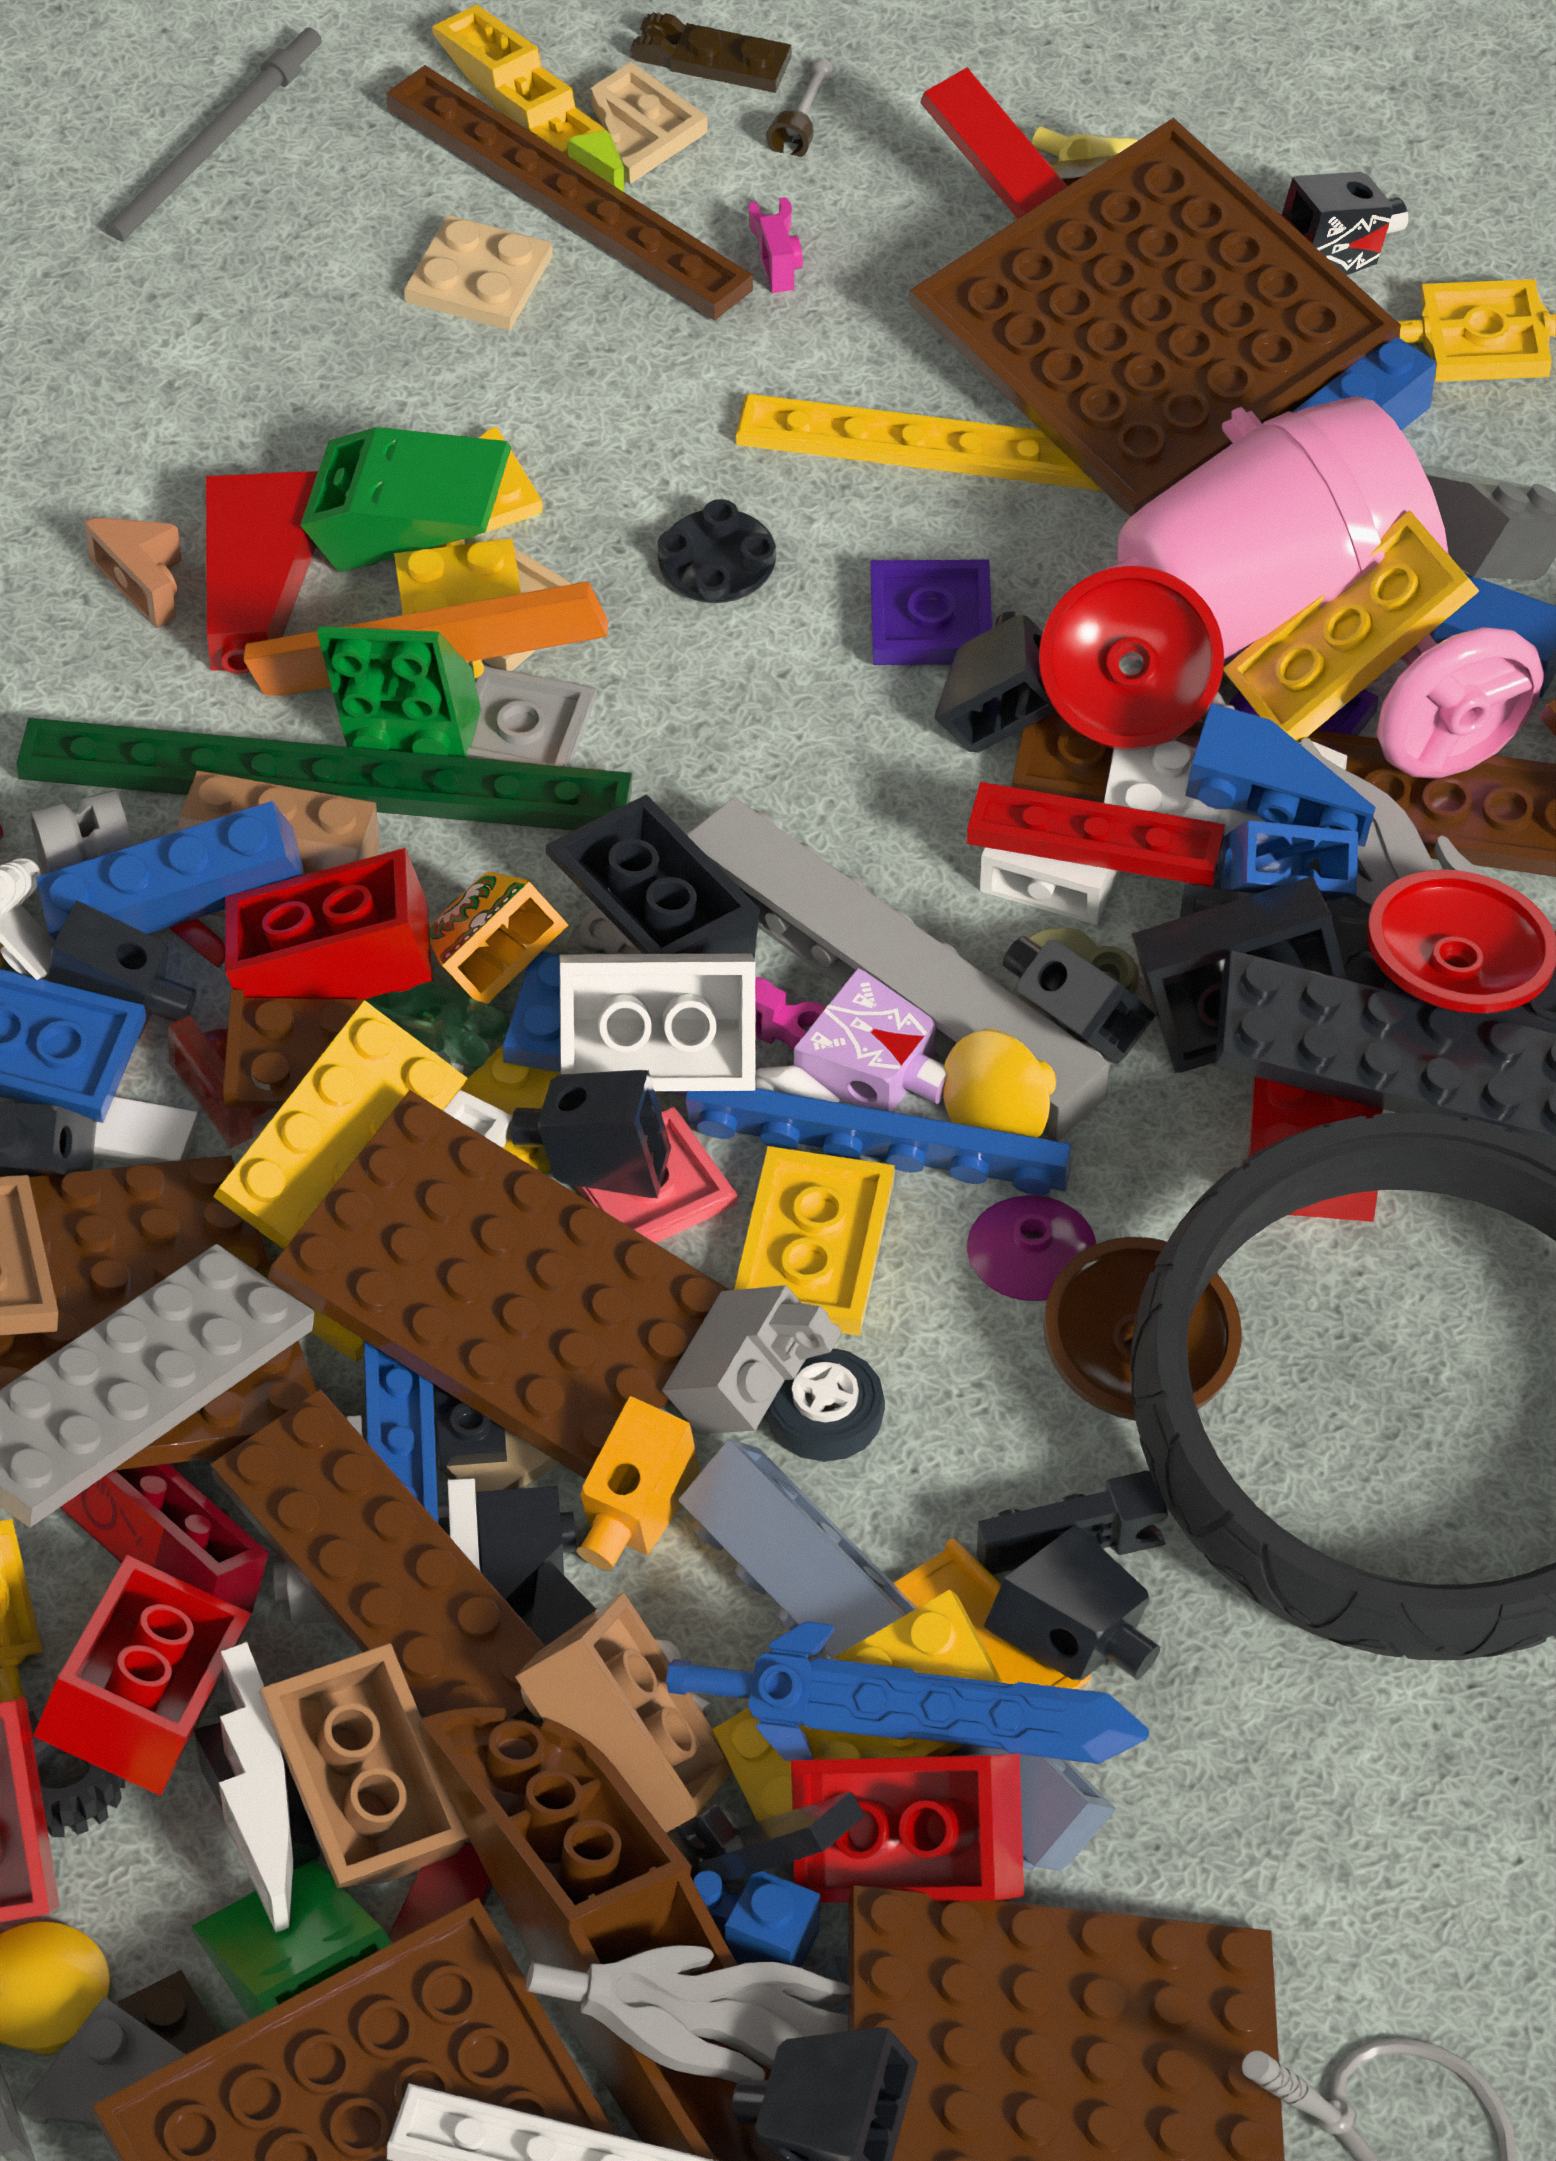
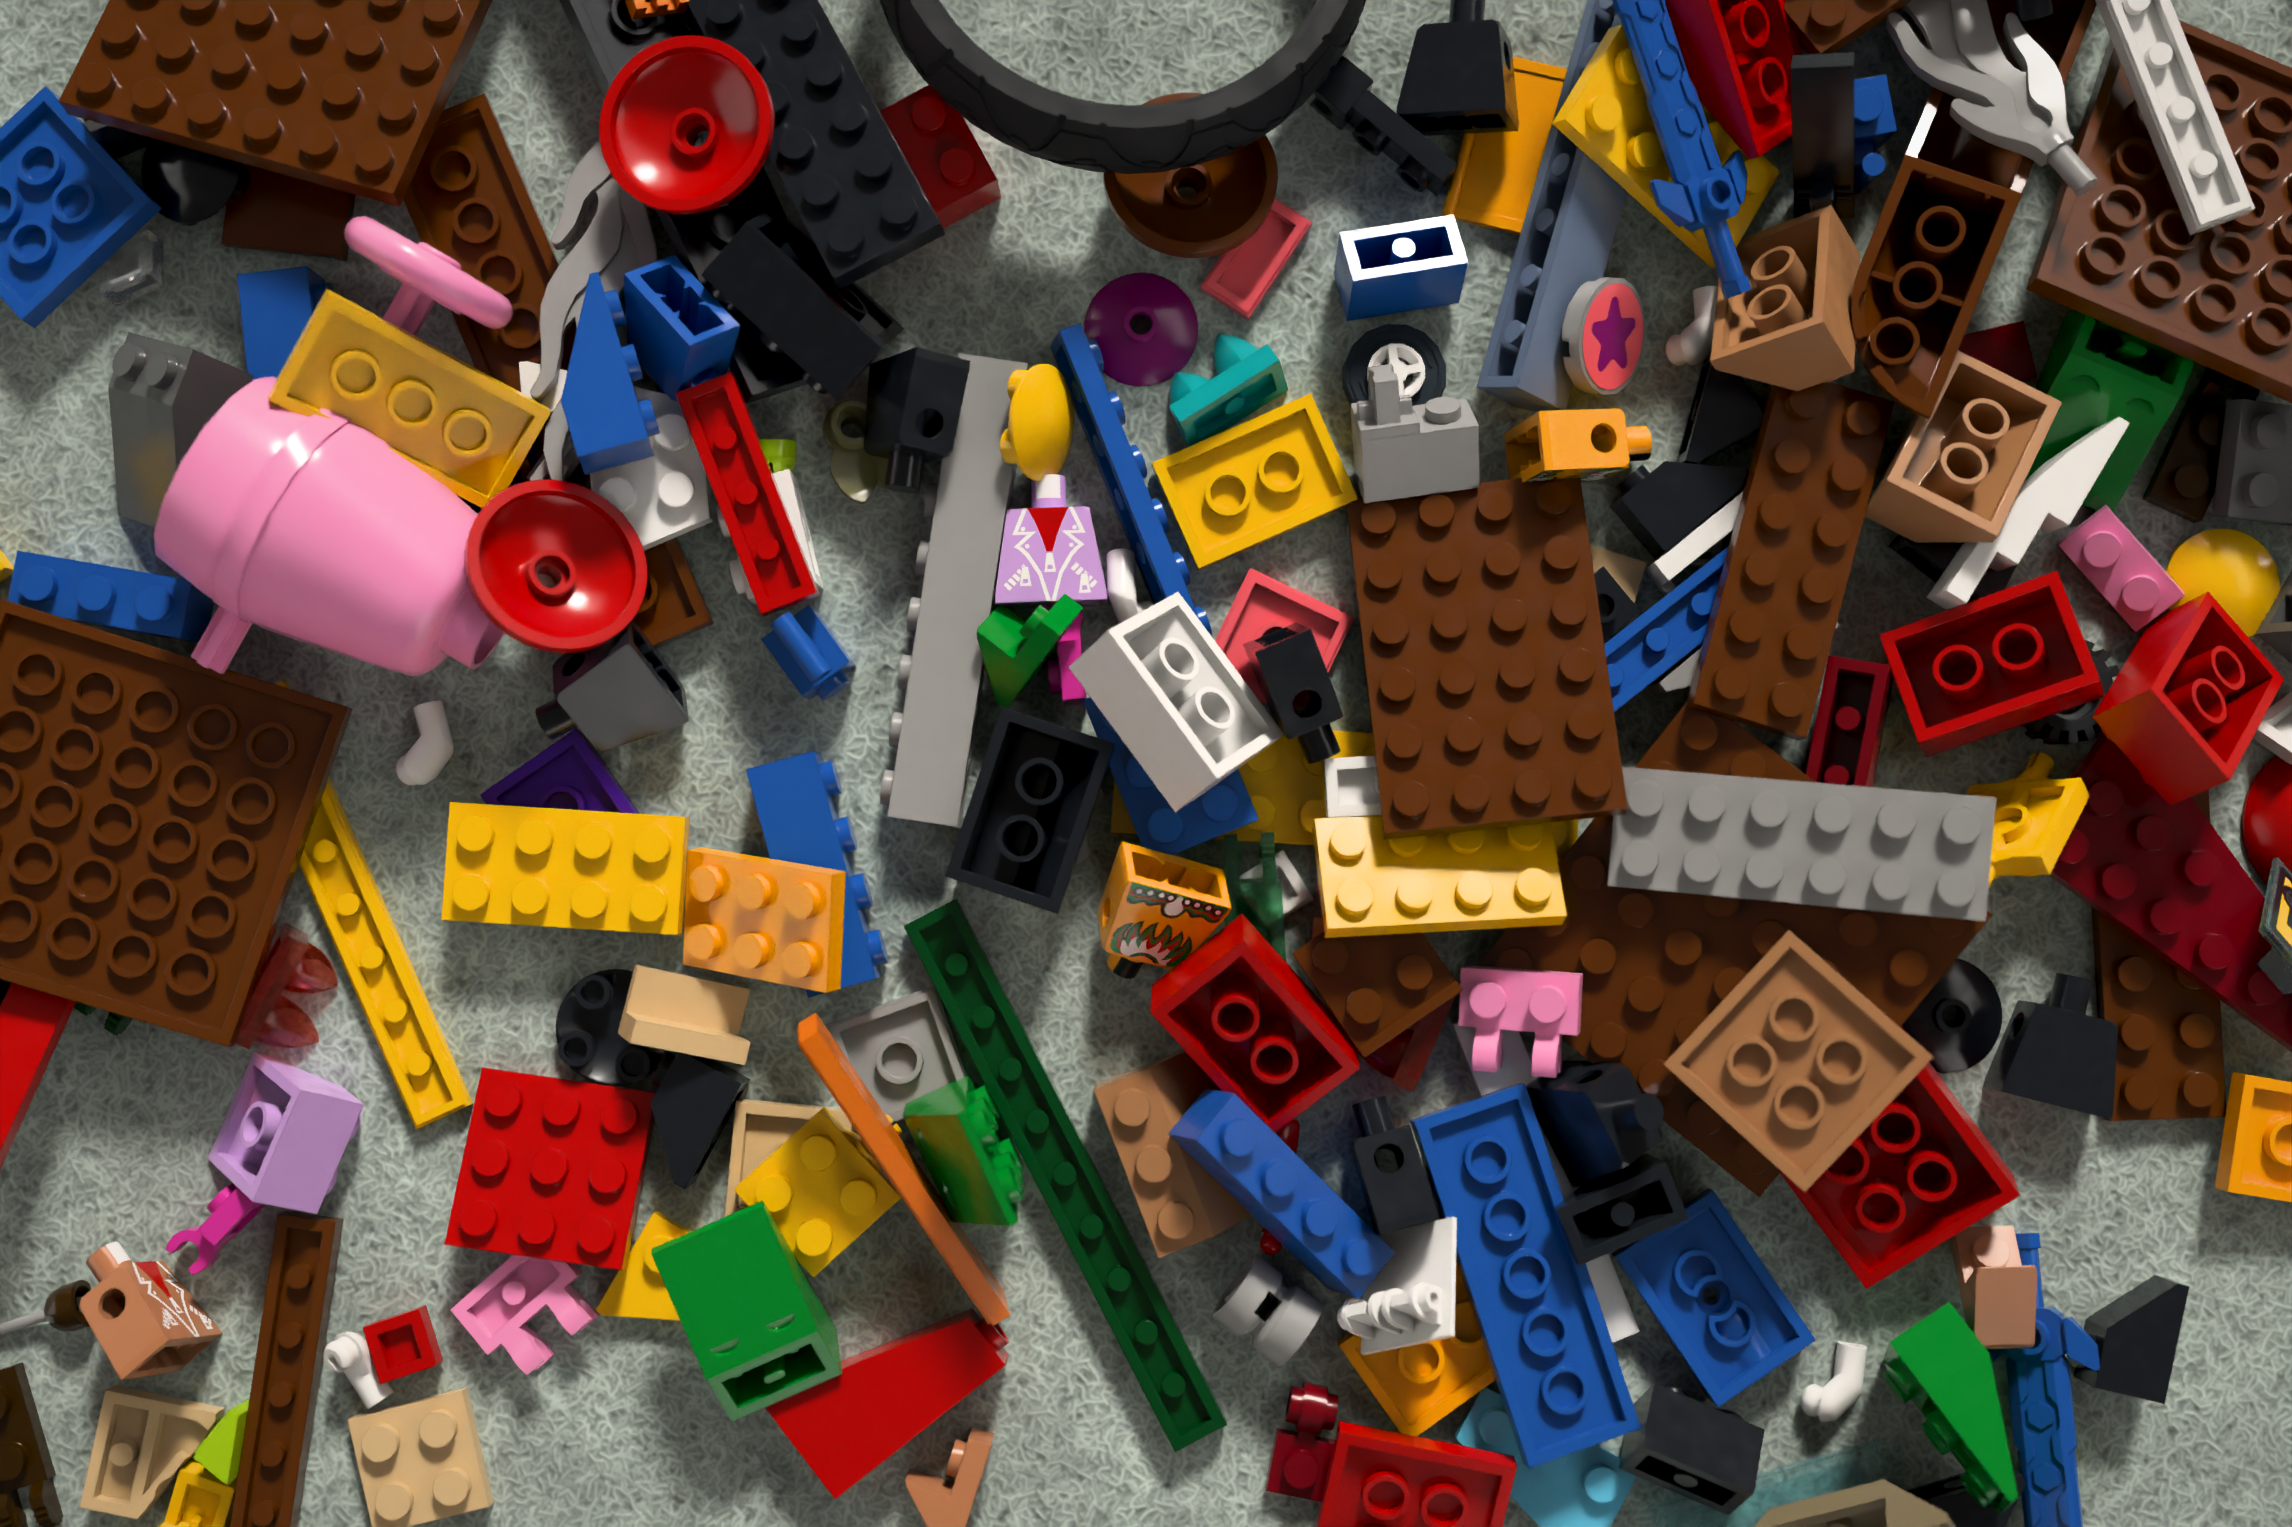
camera: 125 degrees left, 35 degrees up
none -> nougat torso [79,1242,223,1380]
none -> lavender slope [208,1050,364,1214]
none -> clear red tile [235,923,338,1050]
none -> white arm [323,1332,394,1409]
none -> red plate [363,1305,443,1384]
none -> white arm [396,700,454,786]
none -> yellow plate [441,802,690,935]
none -> red plate [444,1068,656,1271]
none -> bright pink plate [450,1255,599,1375]
none -> tan panel [618,964,751,1065]
none -> black slope [651,1052,750,1189]
none -> light orange plate [683,847,846,993]
none -> blue brick [746,751,888,998]
none -> lime hinge [759,439,797,473]
none -> blue brick [761,605,856,701]
none -> green slope [976,594,1083,708]
none -> teal tile [1169,334,1288,447]
none -> coral tile [1200,198,1312,321]
none -> blue brick [1334,214,1468,321]
none -> bright pink plate [1458,965,1583,1078]
none -> tile [1562,277,1646,395]
none -> bright pink plate [2058,505,2185,632]

